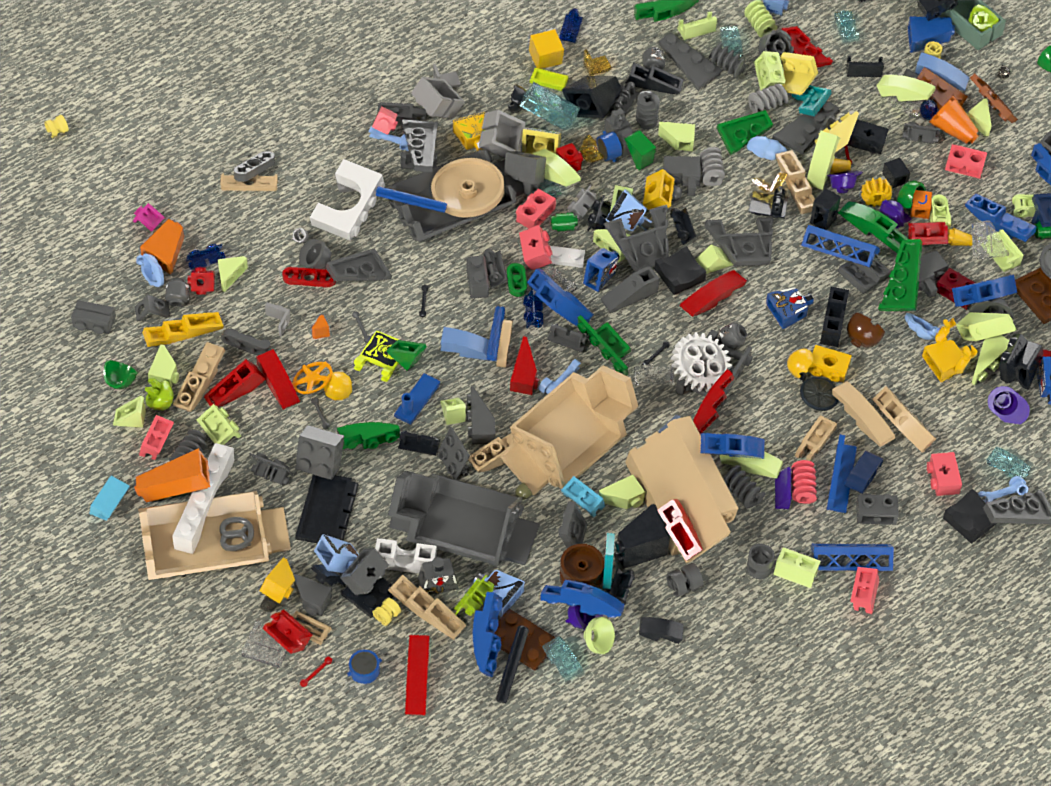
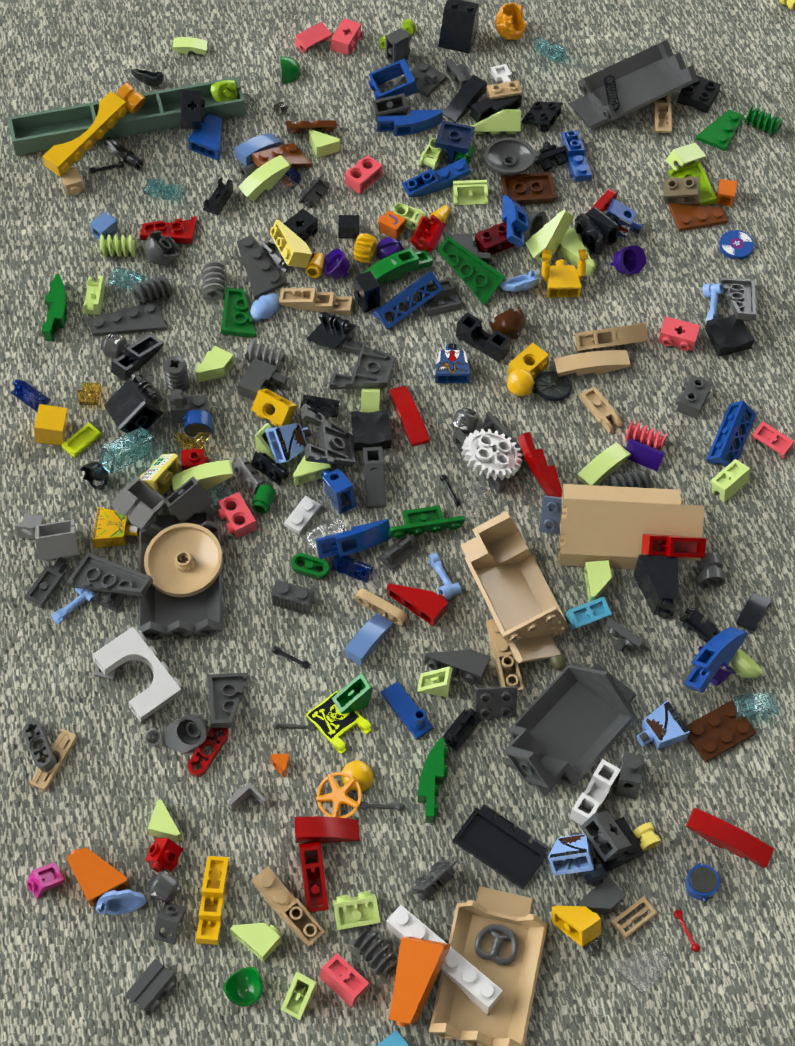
camera: 65 degrees left, 5 degrees up
lime piece [145,378,174,411] -> none
clear blue hinge [186,244,226,270] -> none
dark grey plate [220,329,271,356] -> none
red hinge [262,609,313,654] -> none
dark grey brick [295,425,344,480] -> none
coral brick [372,106,398,135] -> none
blue axle [376,187,447,212] -> none
tan slope [388,574,466,640] -> none
lime hinge [454,575,494,616] -> none
blue slope [473,592,503,677] -> none
dark grey hinge [484,249,508,288] -> none
blue axle [486,306,505,361] -> none
black axle [496,626,529,704] -> none
coral brick [519,225,553,270] -> none
reddish brown wheel [560,544,604,589] -> none
teal tile [603,533,615,589] -> none
green slope [624,130,656,171] -> none
blue slope [701,433,765,459] -> none
dark grey wheel [746,544,775,579] -> none
clear yellow bracket [752,172,787,193] -> none
yellowish green bracket [754,51,786,90] -> none
light yellow bracket [780,52,818,95] -> none
teal tile [792,85,832,117] -> none
yellowish green slope [807,131,840,190] -> none
blue fence [826,434,857,513] -> none
dark blue beam [845,450,884,494] -> none
green helmet [897,181,926,209] -> none
light yellow wheel [924,42,942,59] -> none
orange cone [929,96,979,144] -> none
clear wing [972,221,1009,259] -> none
clear light blue slope [987,446,1031,479] -> none

